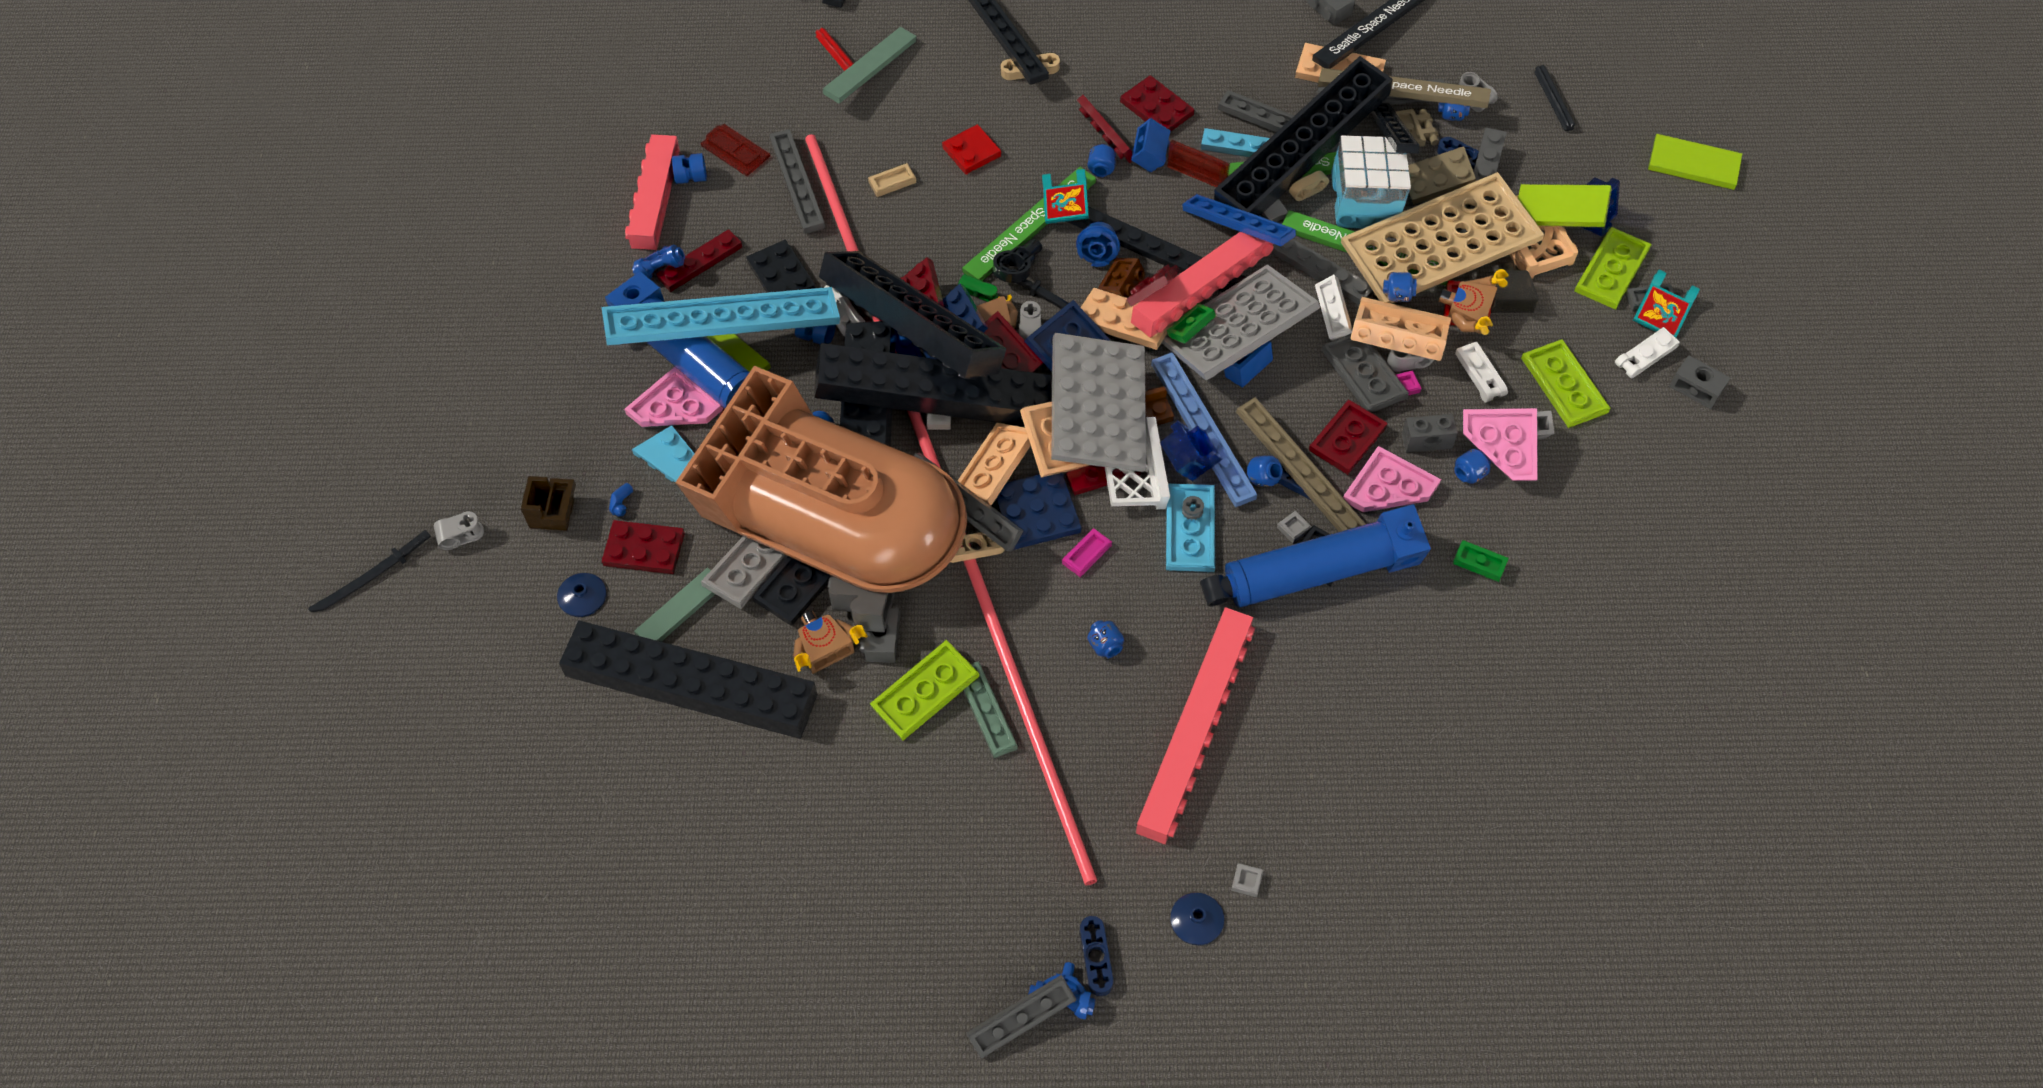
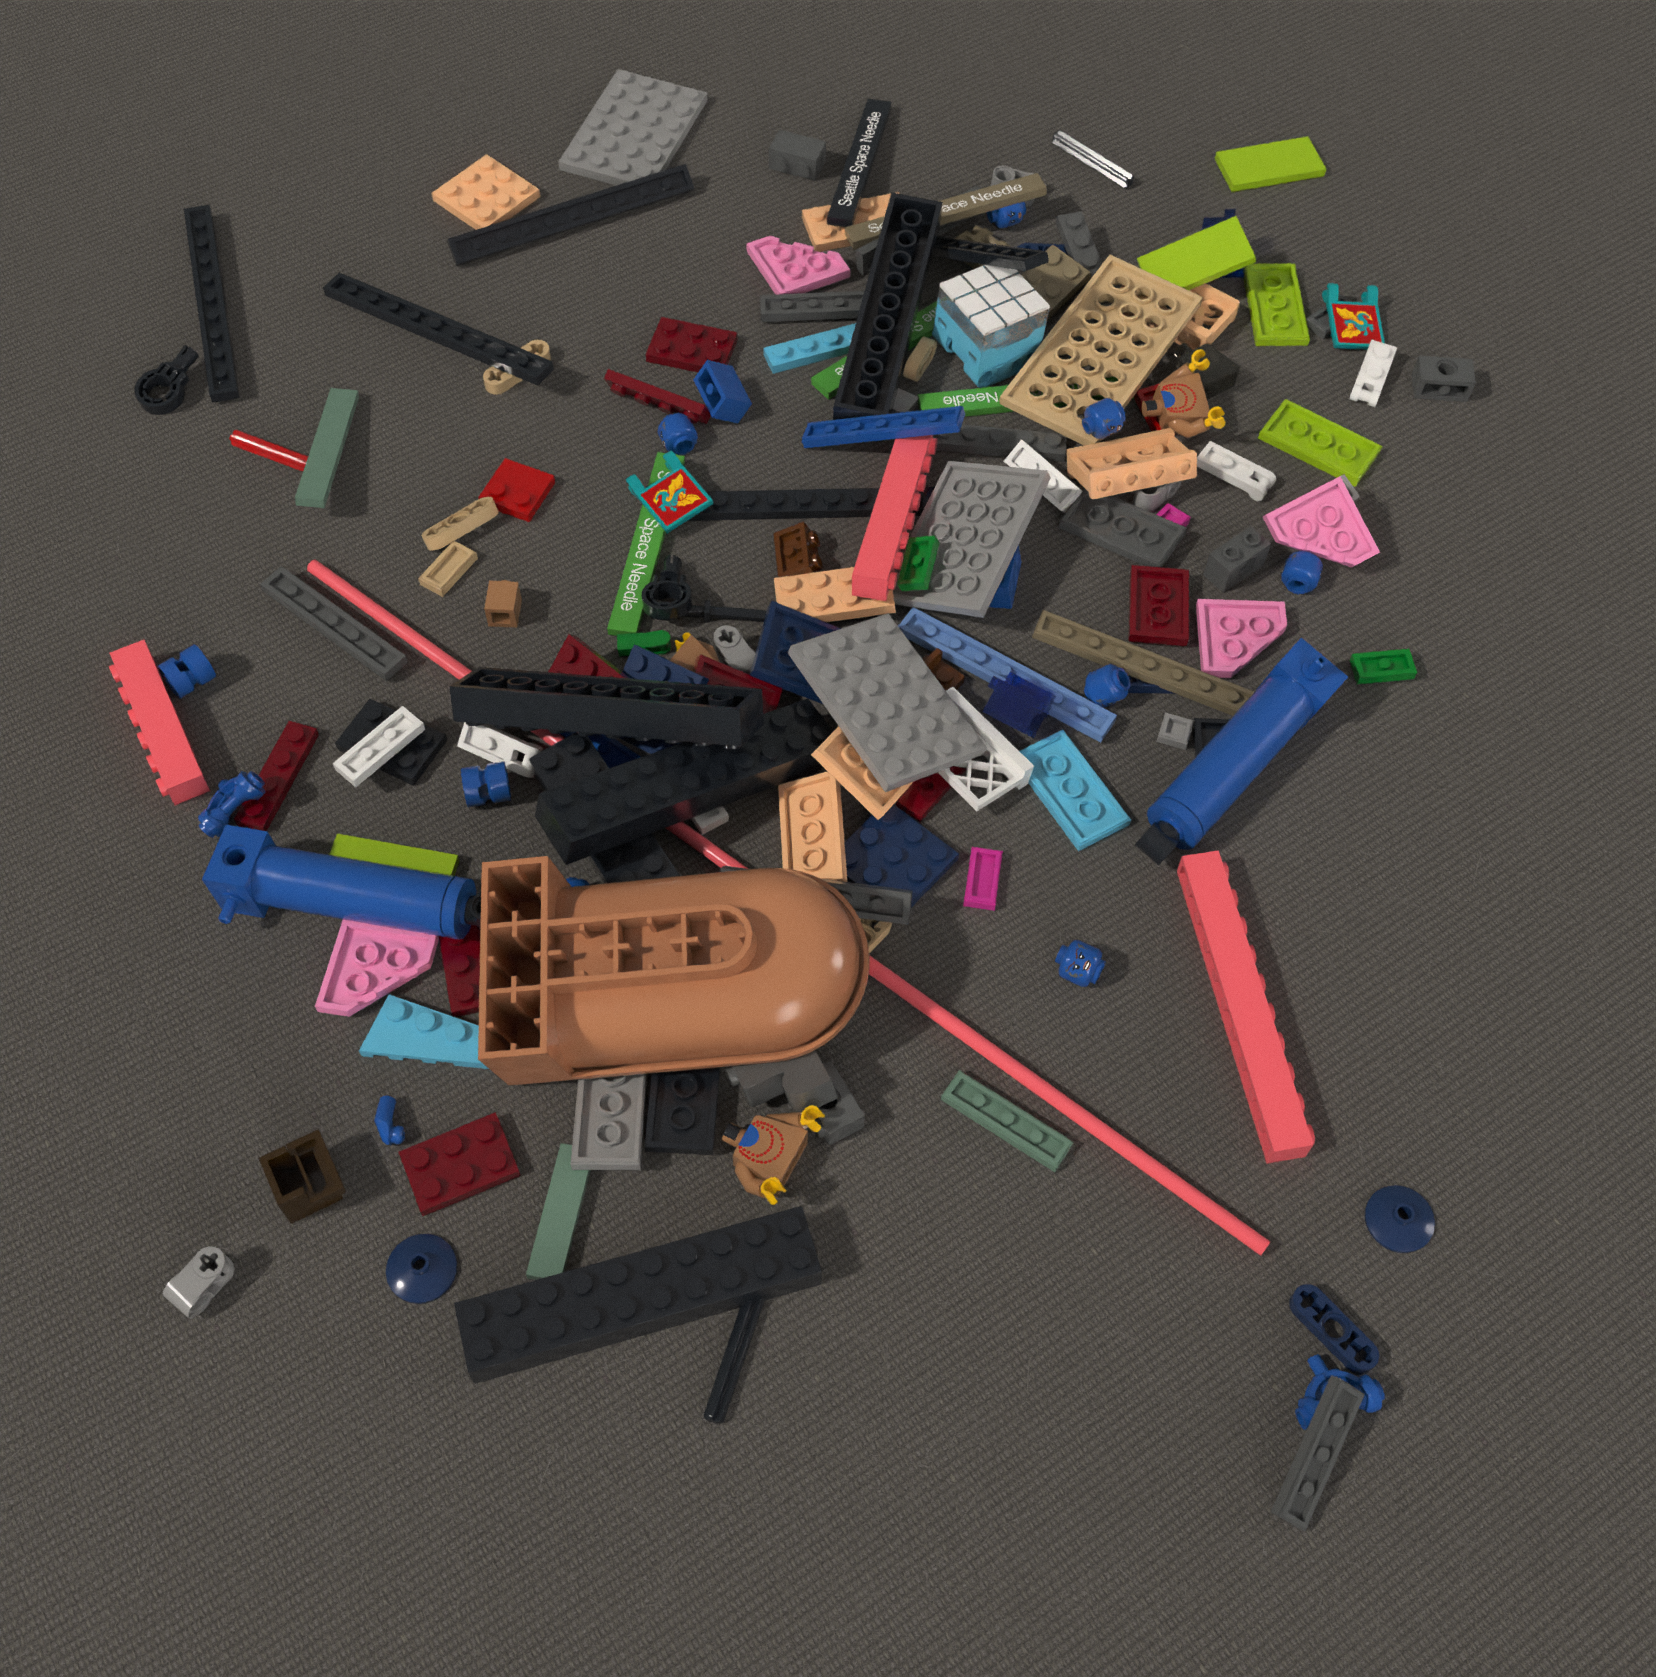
camera: 35 degrees left, 0 degrees up
black sword [308,530,431,612] -> none
medium azure plate [602,287,840,345] -> none
clear red piece [700,124,770,176] -> none
lime tile [870,640,980,741] -> none
blue cone [1076,222,1120,267] -> none
dark red plate [1126,264,1181,307] -> none
clear red piece [1167,140,1230,187] -> none
dark grey bush [1182,496,1204,520] -> none
light grey tile [1231,863,1264,897] -> none
none -> white plate [333,706,425,787]
none -> tan beam [422,497,499,551]
none -> medium nougat brick [484,580,522,628]
none -> black axle [704,1298,765,1424]
none -> bright pink plate [746,236,850,295]

